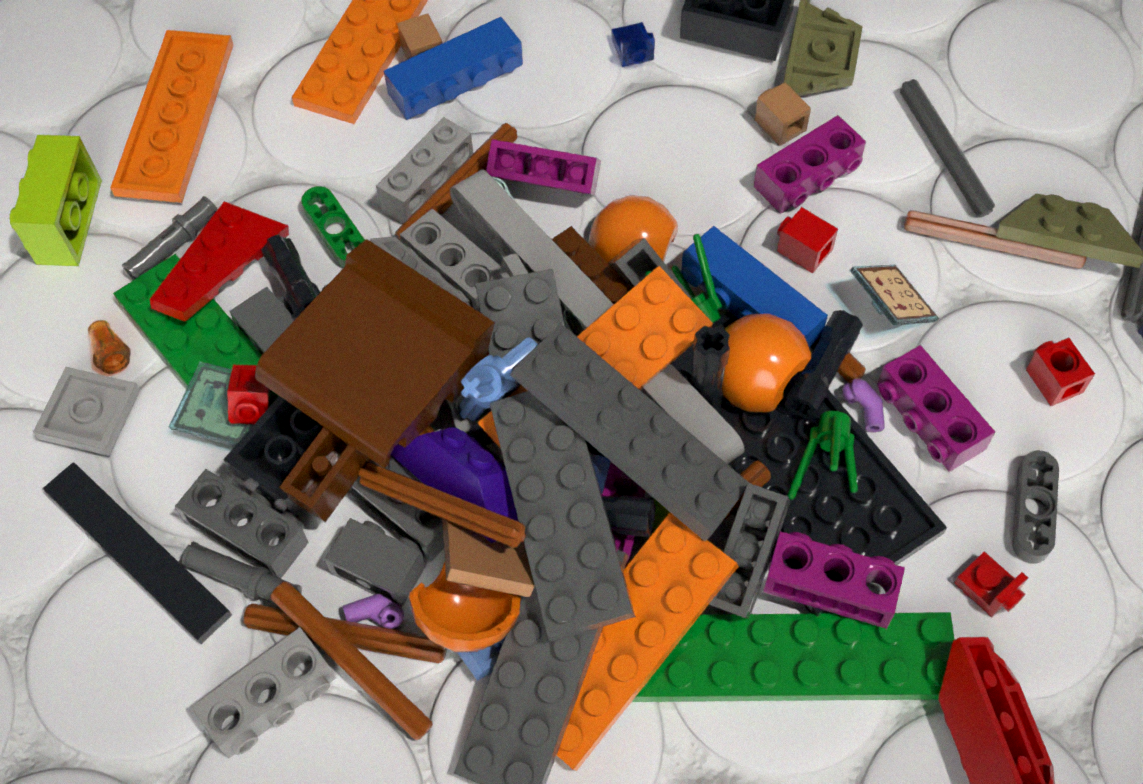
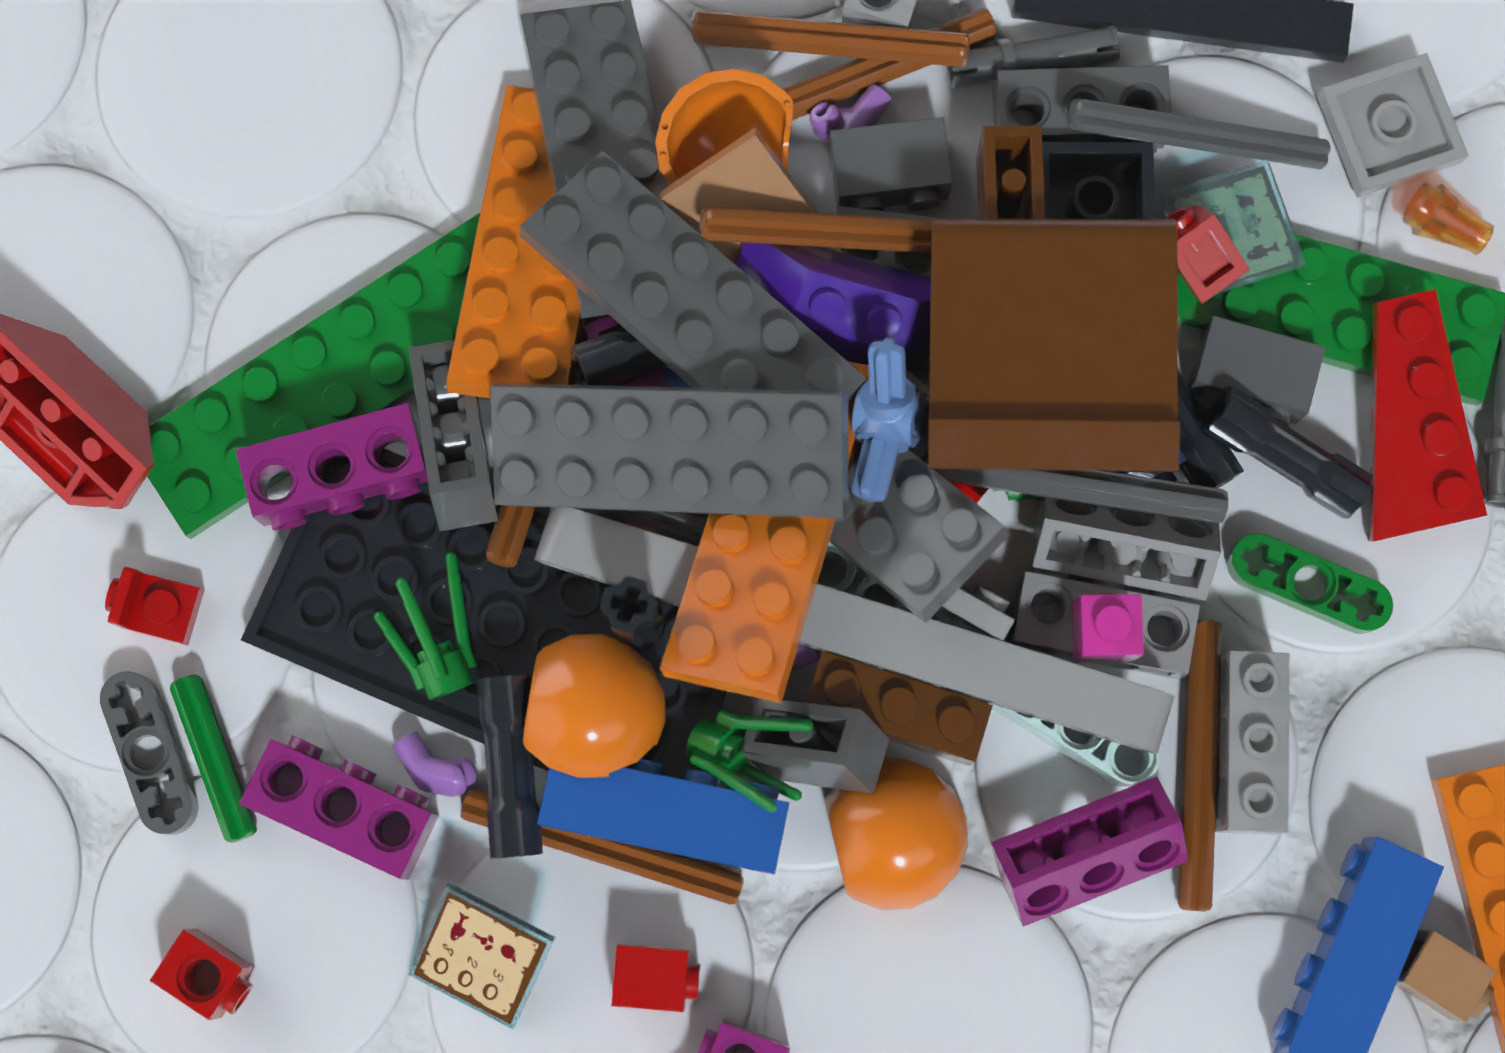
camera: 145 degrees right, 20 degrees up
none -> green axle [170,674,257,843]
none -> dark grey axle [1067,98,1331,169]
none -> dark pink brick [1071,594,1144,663]

